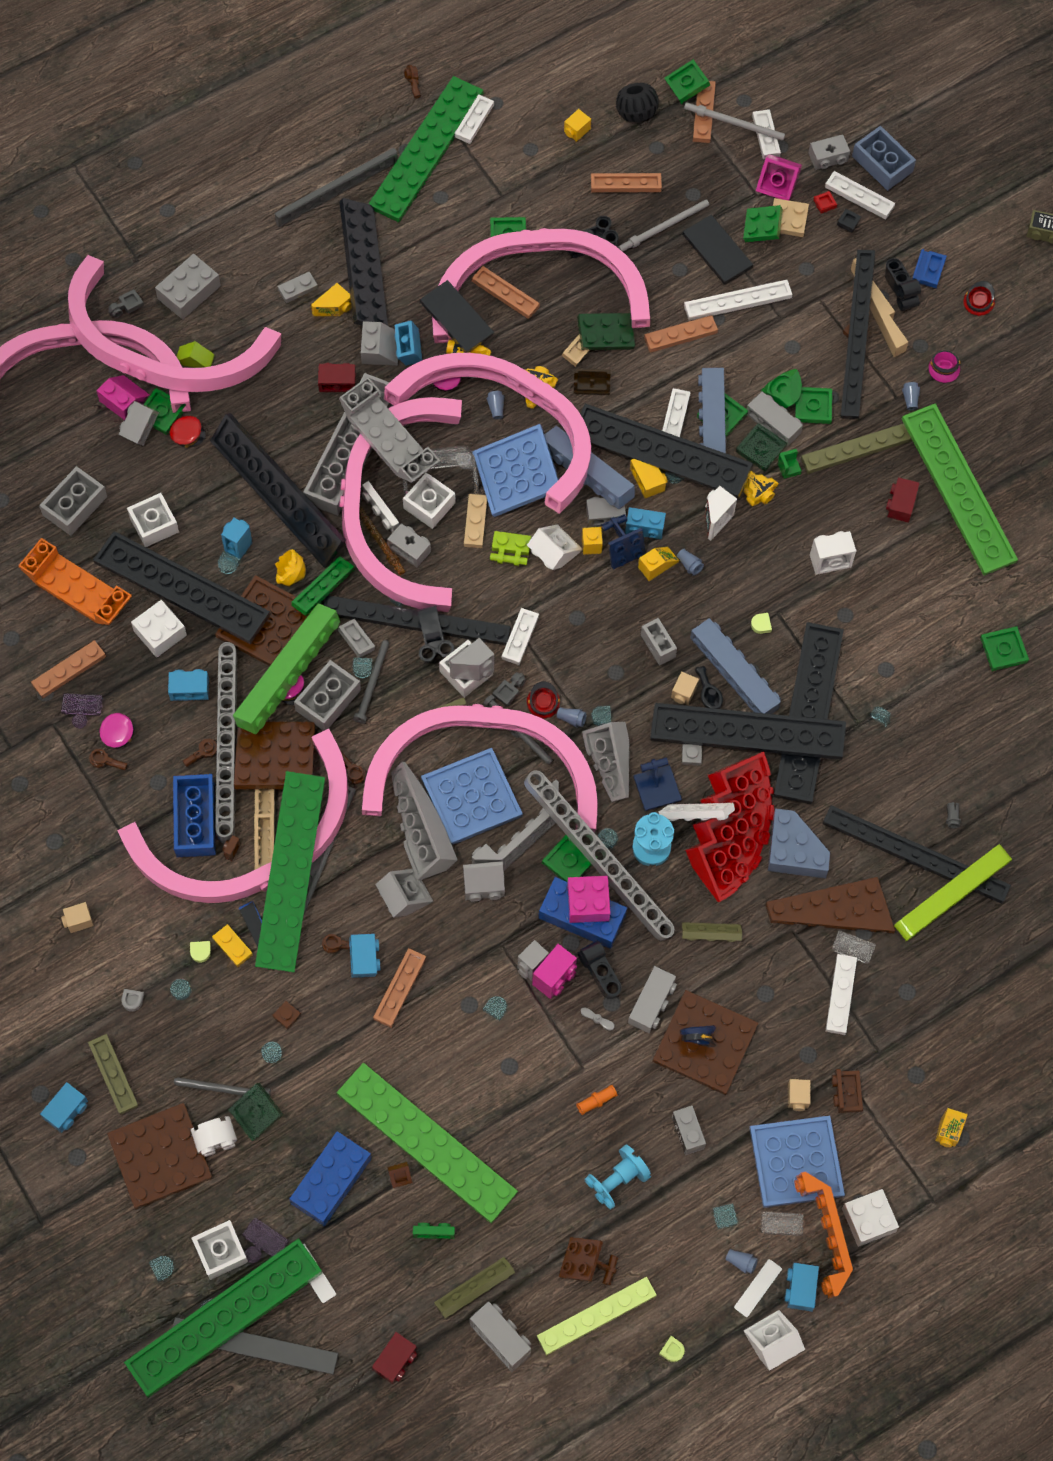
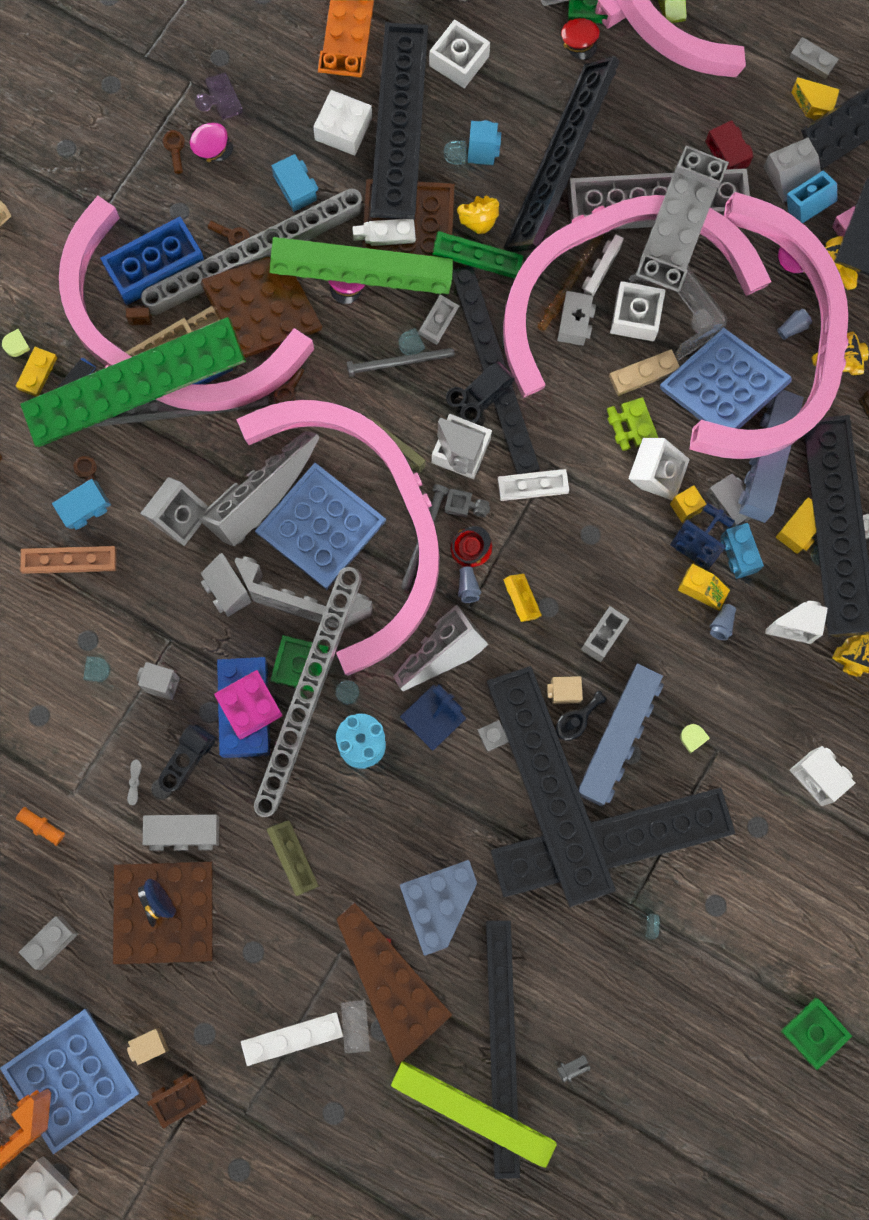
camera: 60 degrees right, 10 degrees up
nougat plate [31,640,106,699] -> none
light grey brick [294,660,361,731] -> none
dark pink brick [532,944,577,999] -> none
clear light blue tile [591,706,611,726] -> none
white plate [659,803,735,821] -> none
red brick [685,752,774,902] -> none
none -> white hinge [353,219,416,246]
none -> yellow plate [503,574,542,622]

